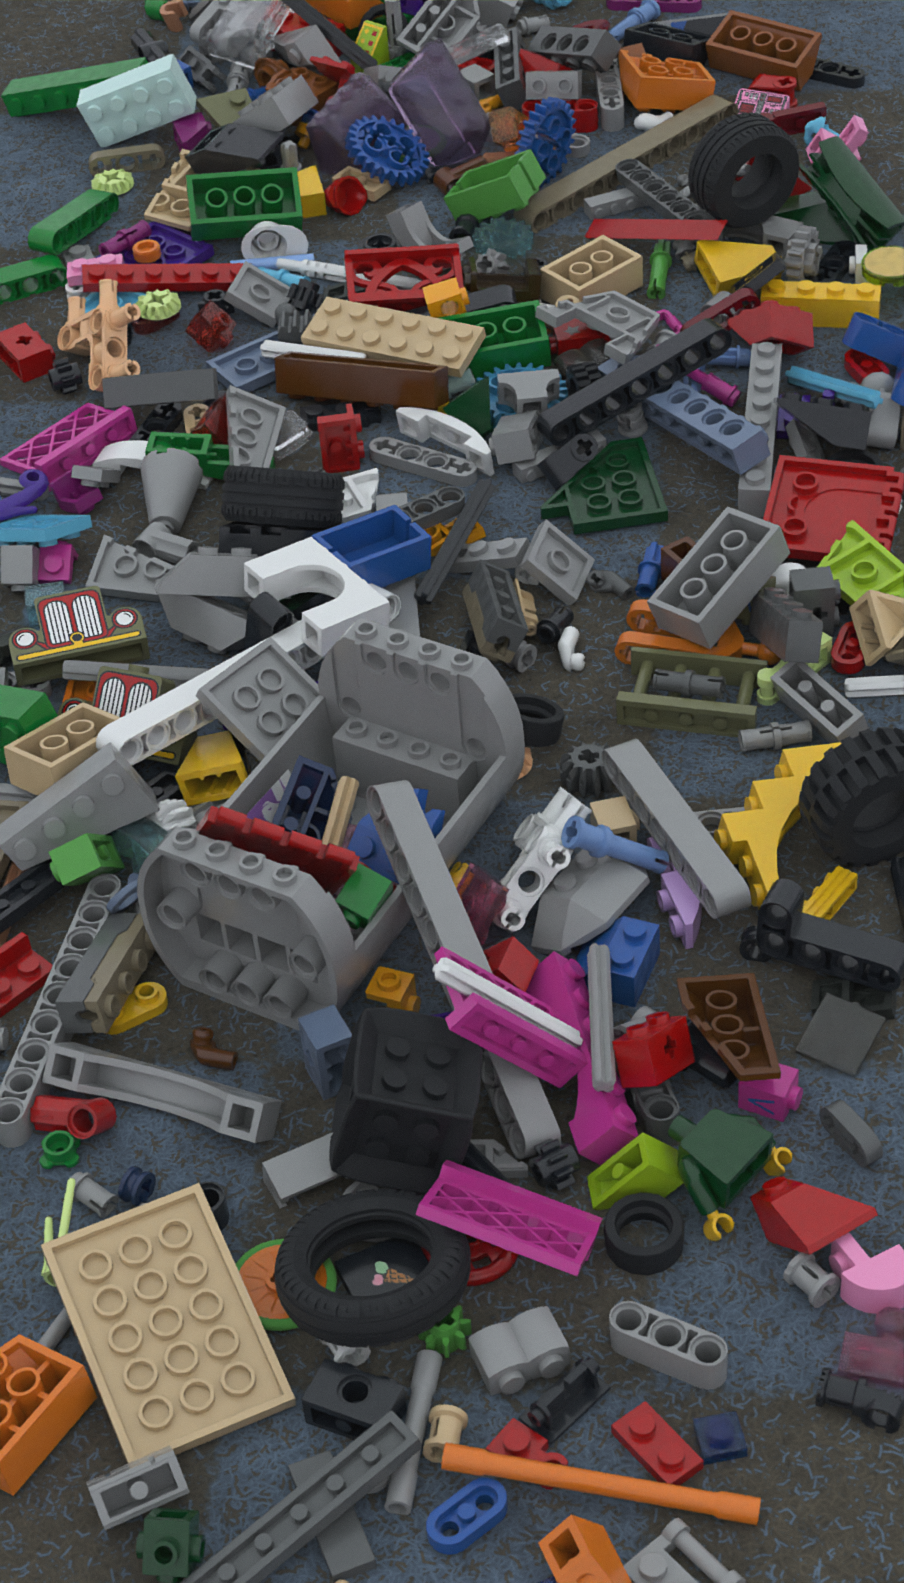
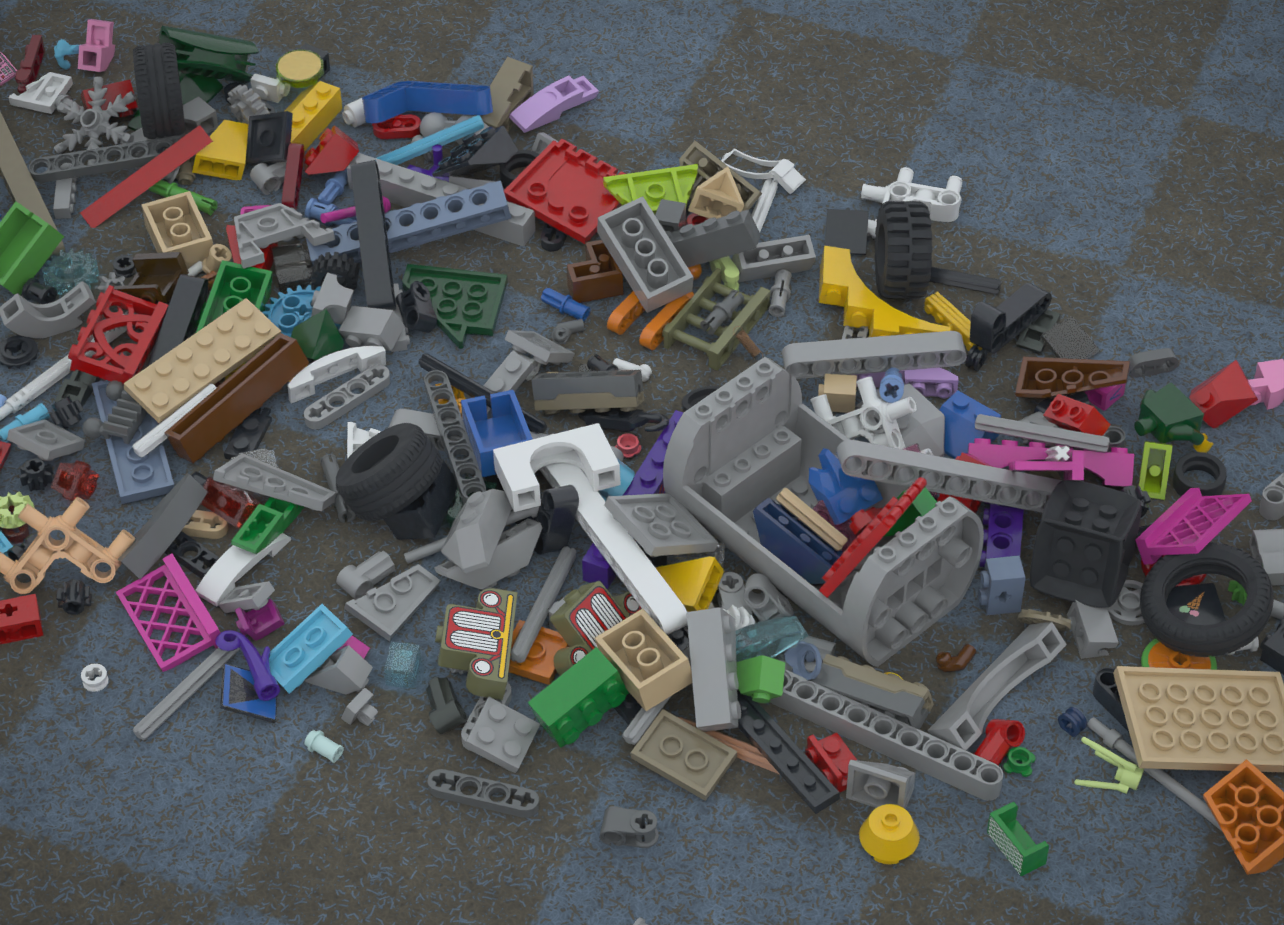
camera: 75 degrees left, 5 degrees up
light grey pin [66,1171,119,1218] -> none
light grey cone [140,448,203,535] -> none
red bracket [317,403,365,473] -> none
light orange brick [422,277,470,318] -> none
light grey bush [783,1252,841,1308] -> none
none -> medium nougat piece [733,326,763,359]
none -> dark tan wheel [1017,609,1071,631]

